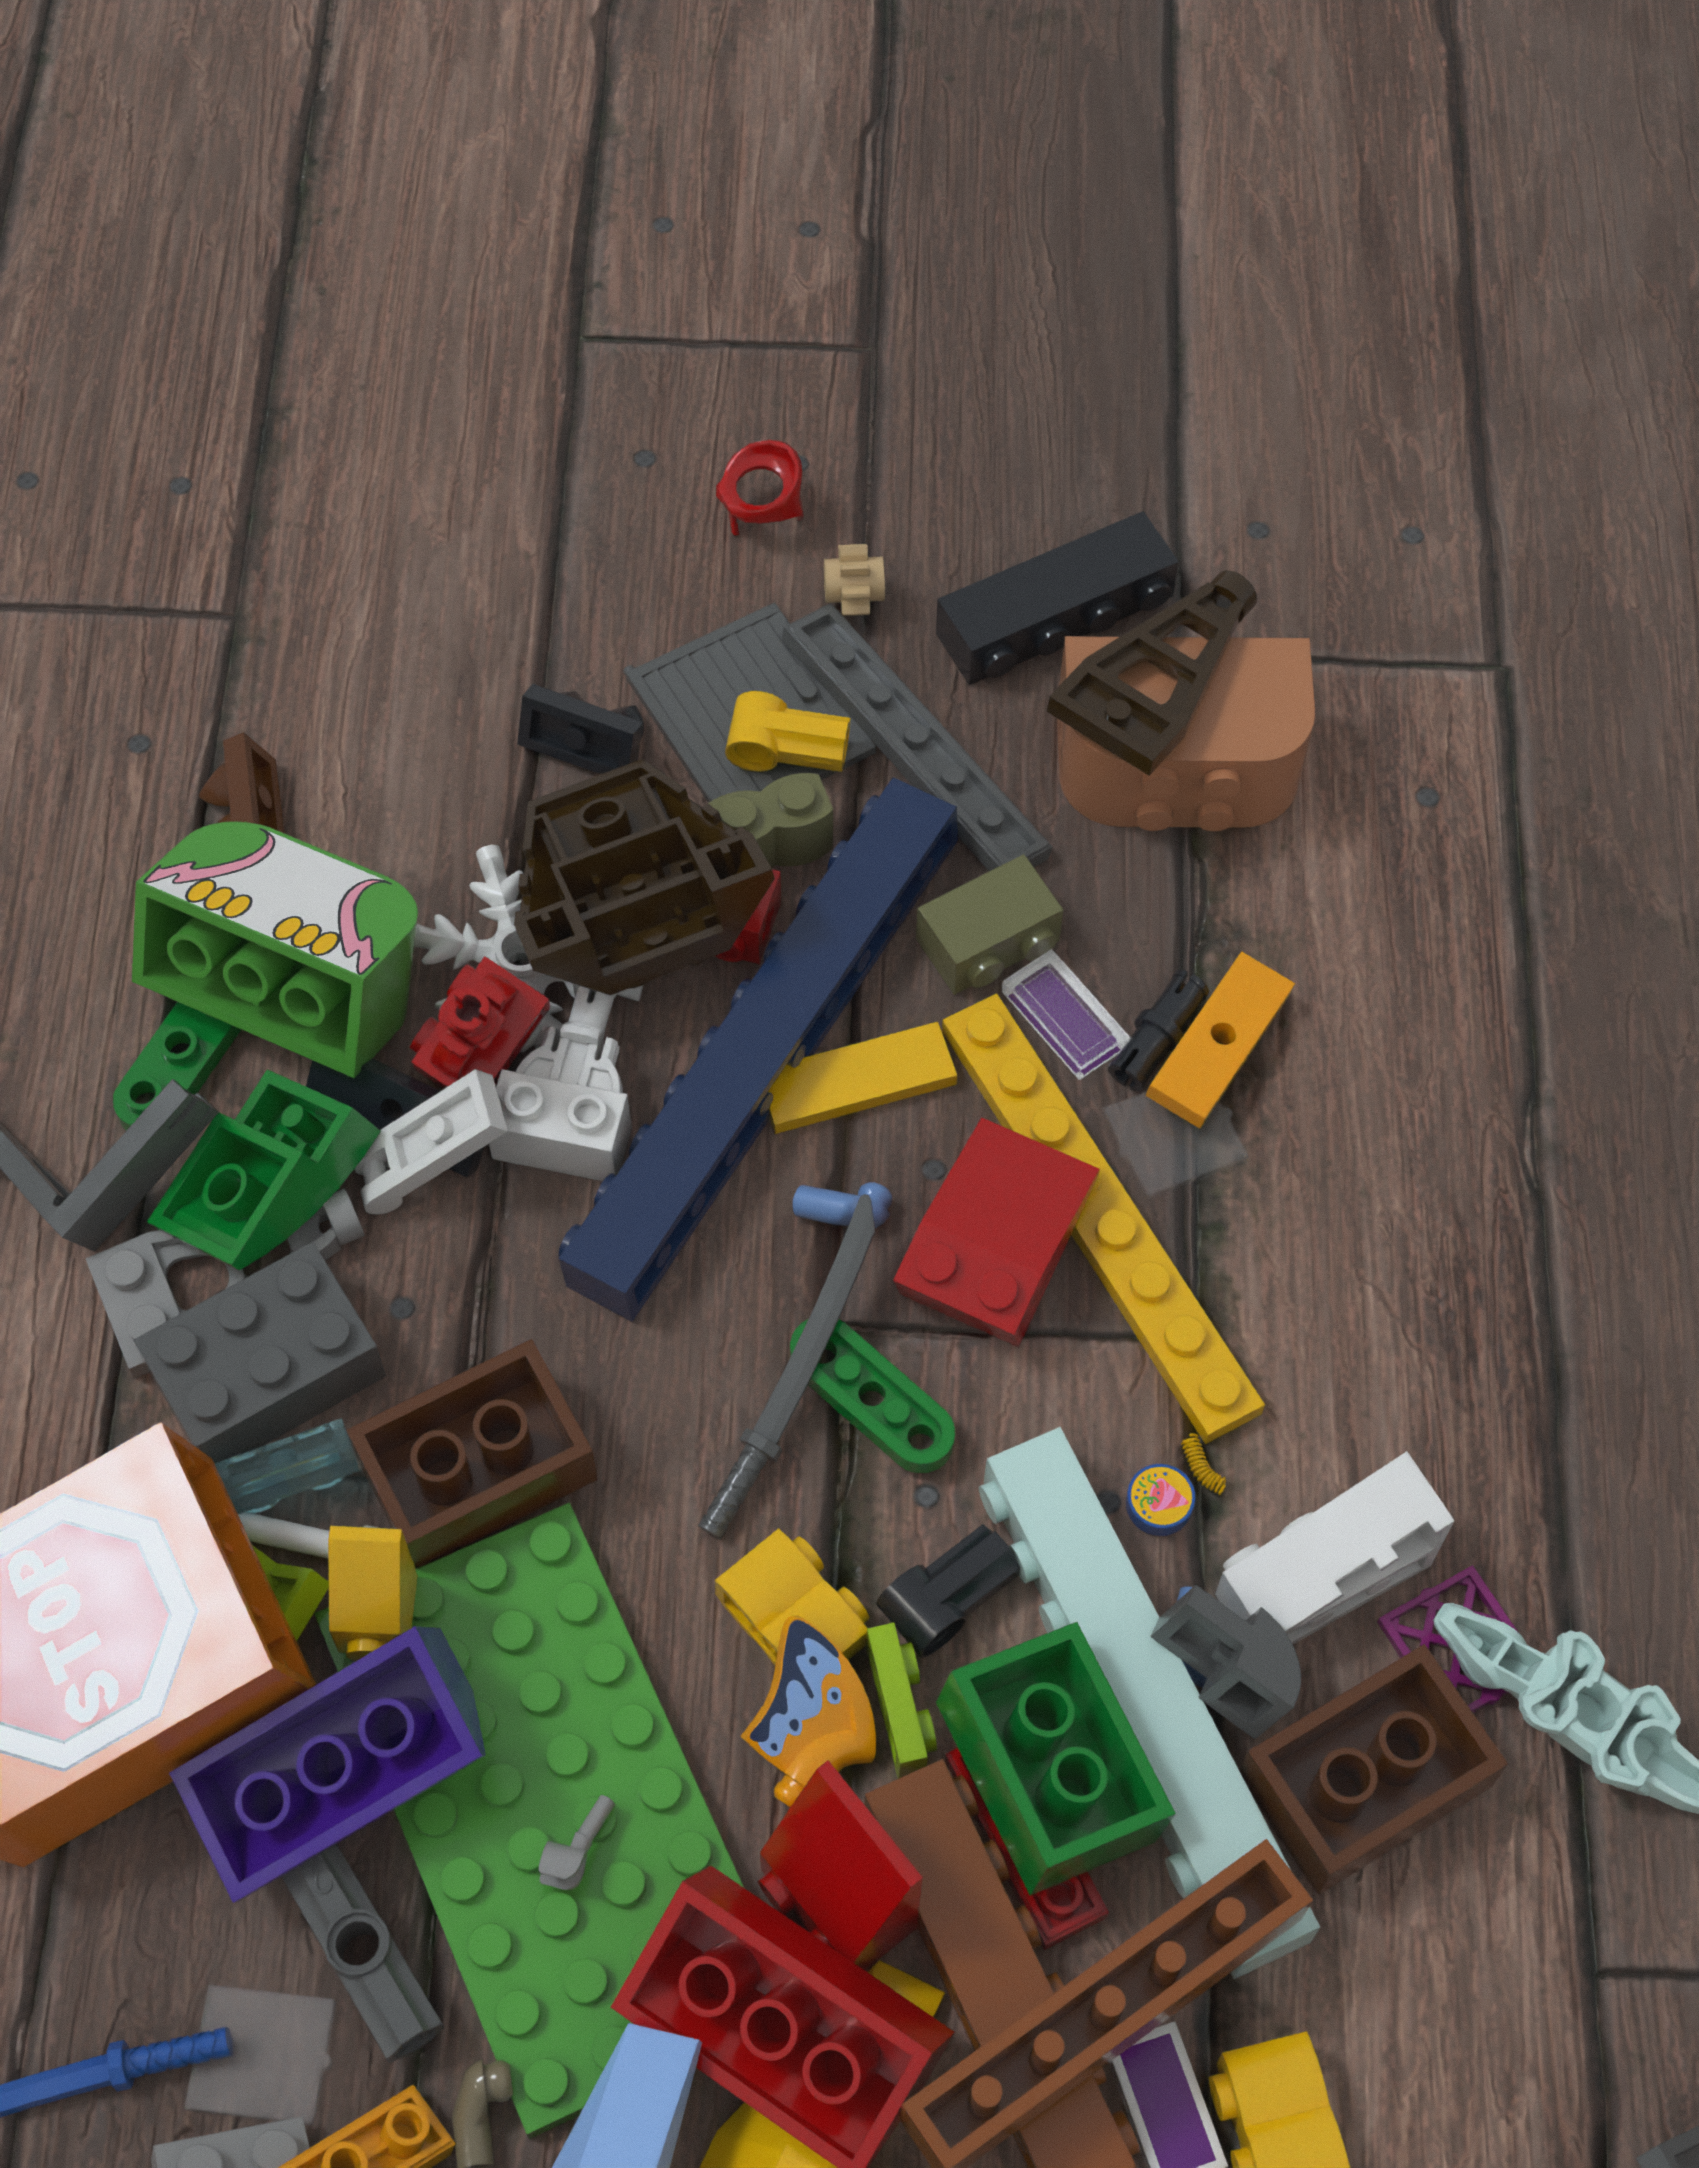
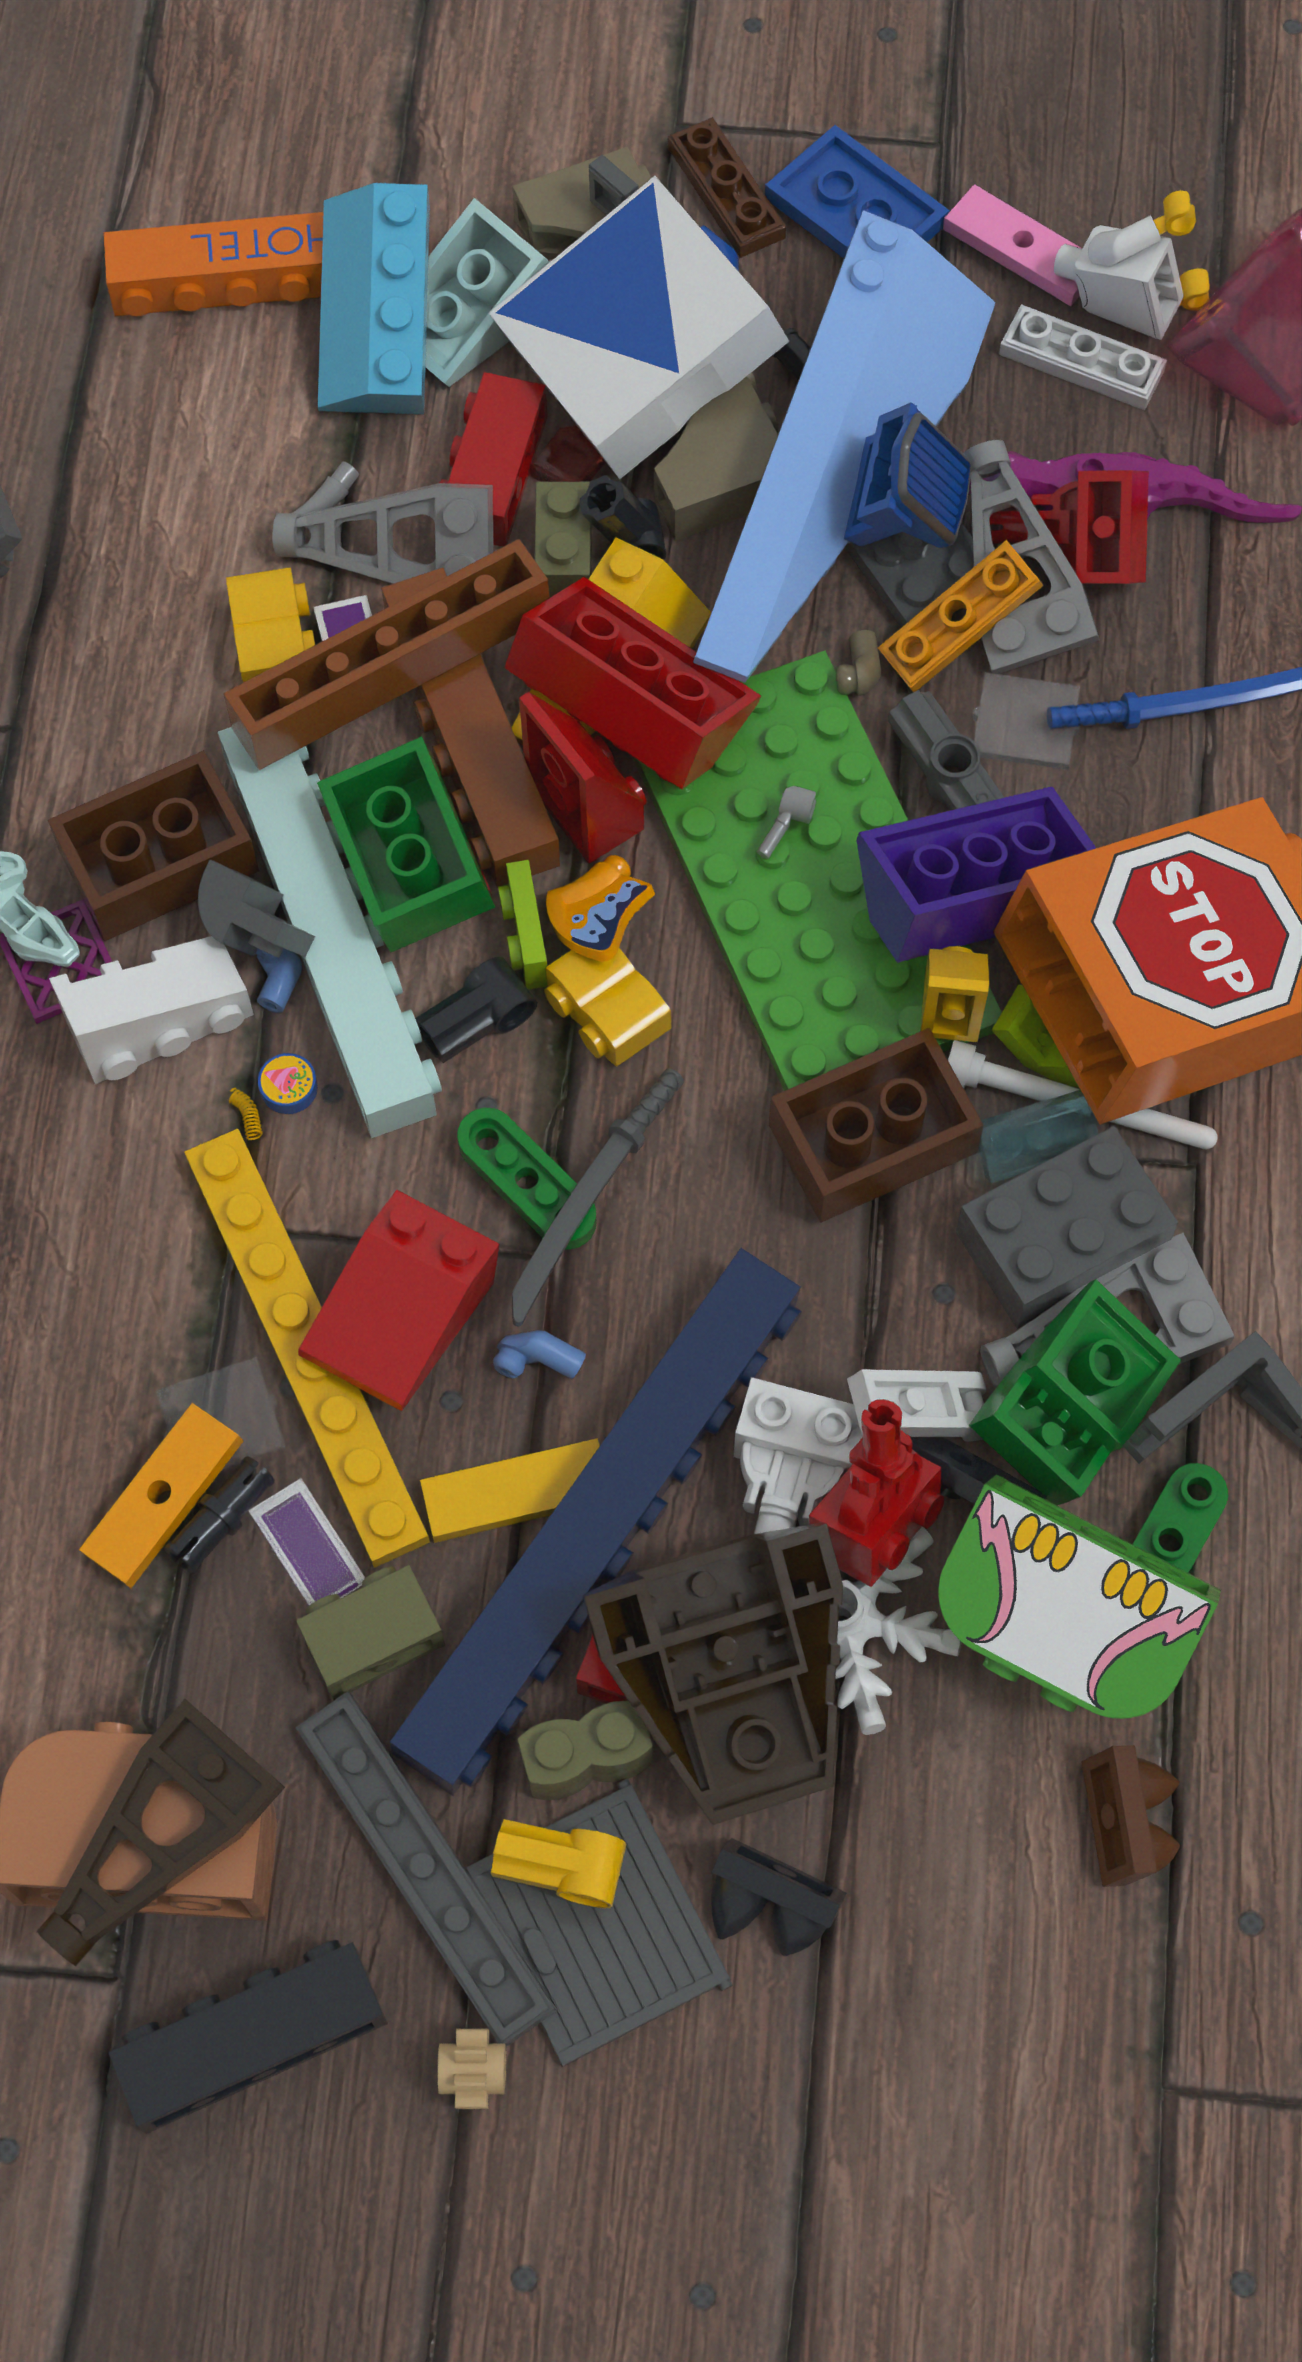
camera: 175 degrees left, 5 degrees up
red piece [716,439,804,536] -> none

